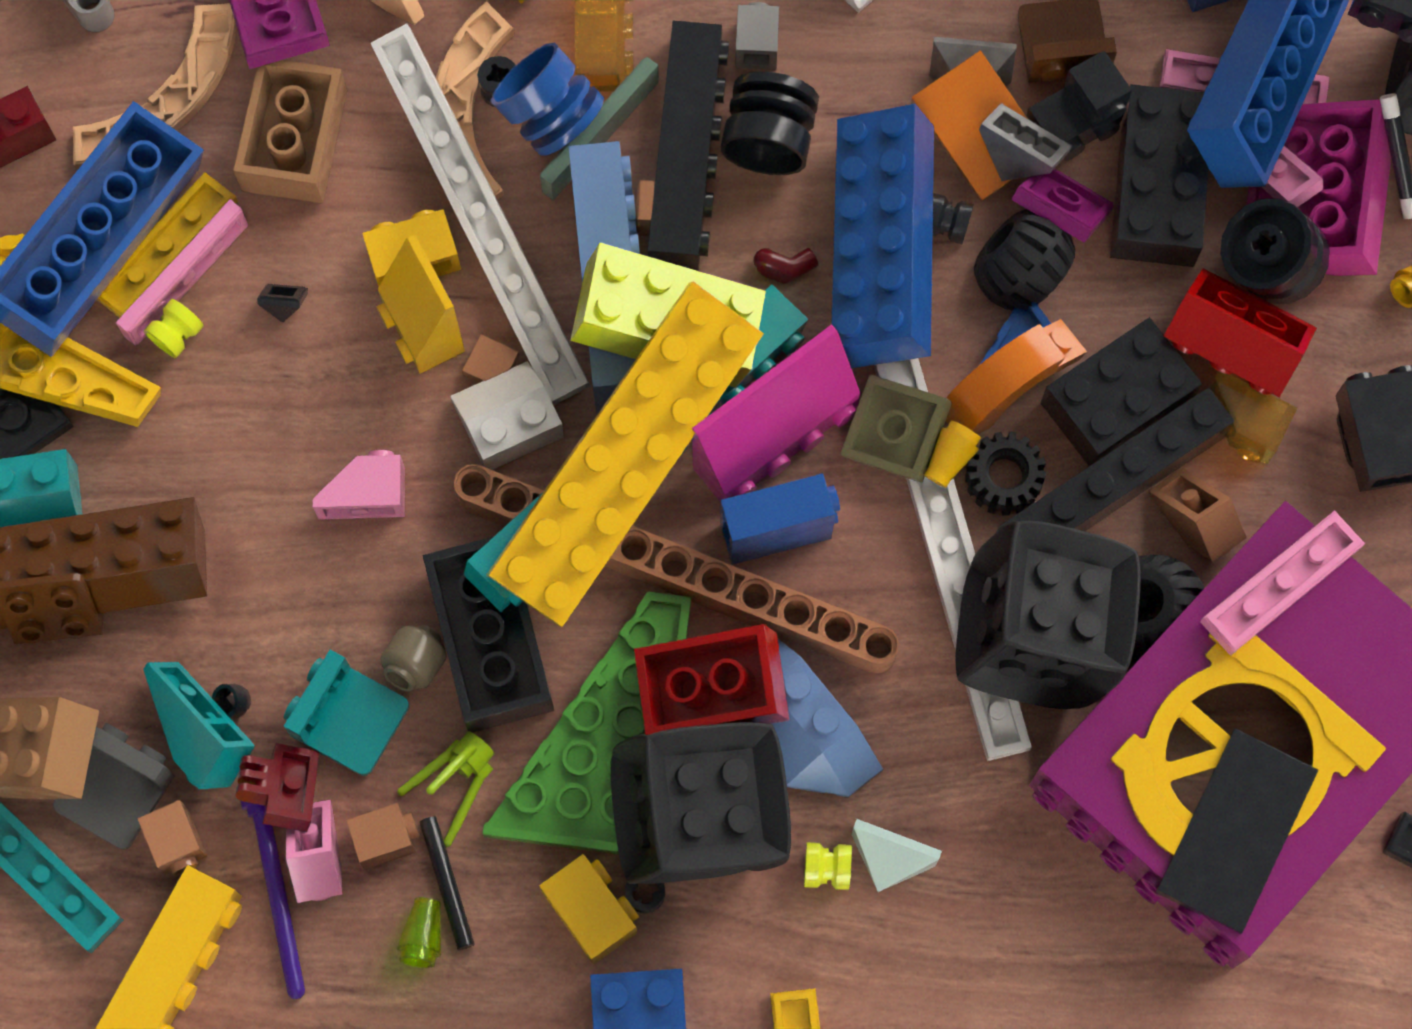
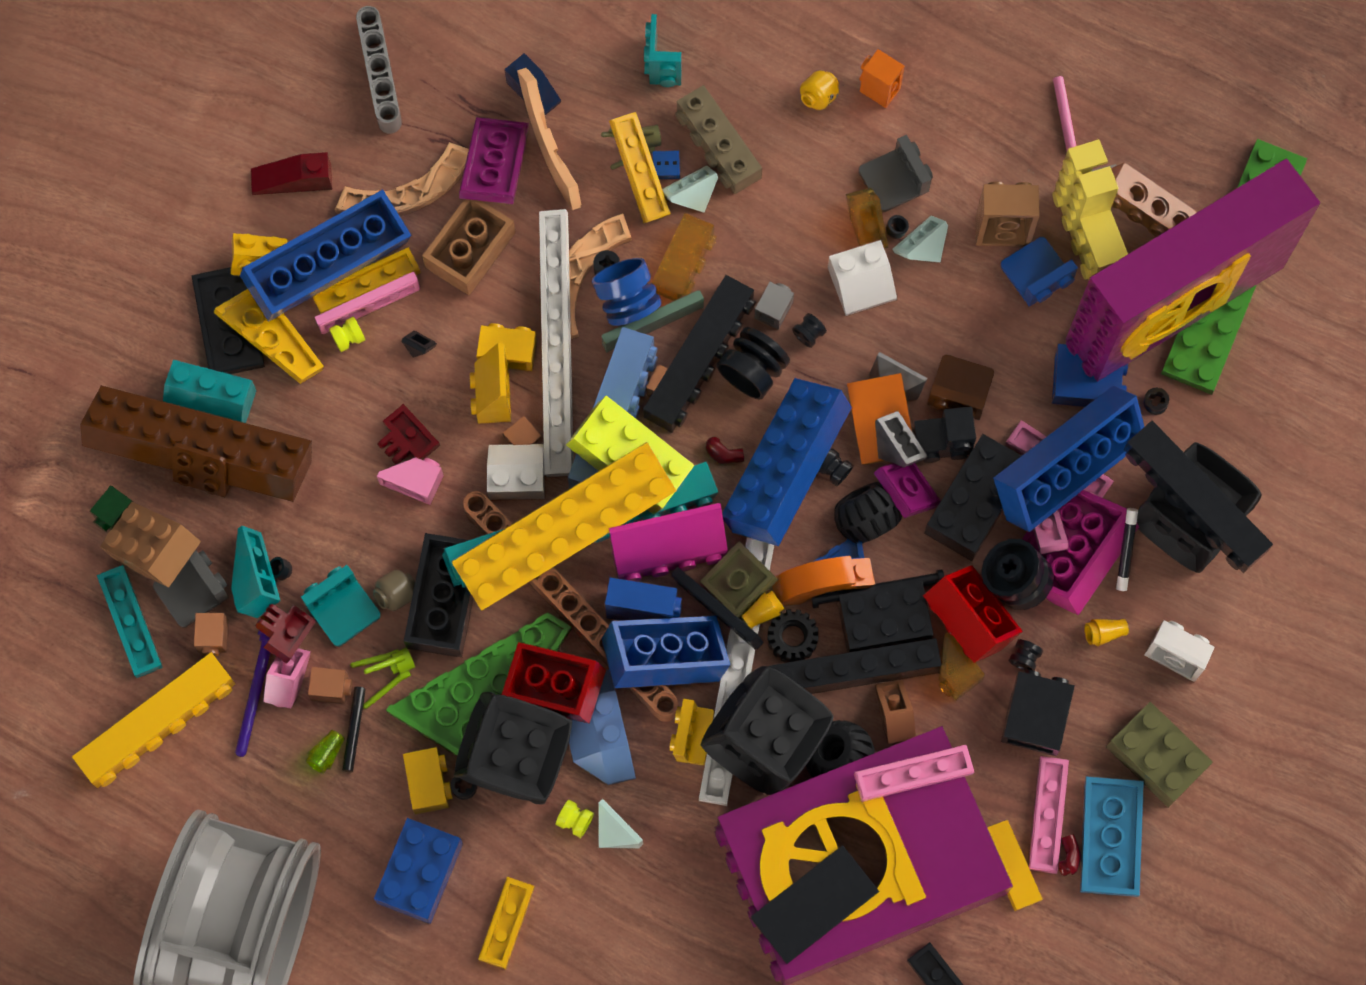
camera: 25 degrees right, 0 degrees up
none -> dark red hinge [377,404,440,465]
none -> blue brick [601,616,731,688]
none -> yellow bracket [670,699,715,765]
none -> black tile [671,566,764,650]
none -> black wheel [792,313,827,348]
none -> black bar [811,569,944,609]
none -> black wheel [1008,639,1043,671]

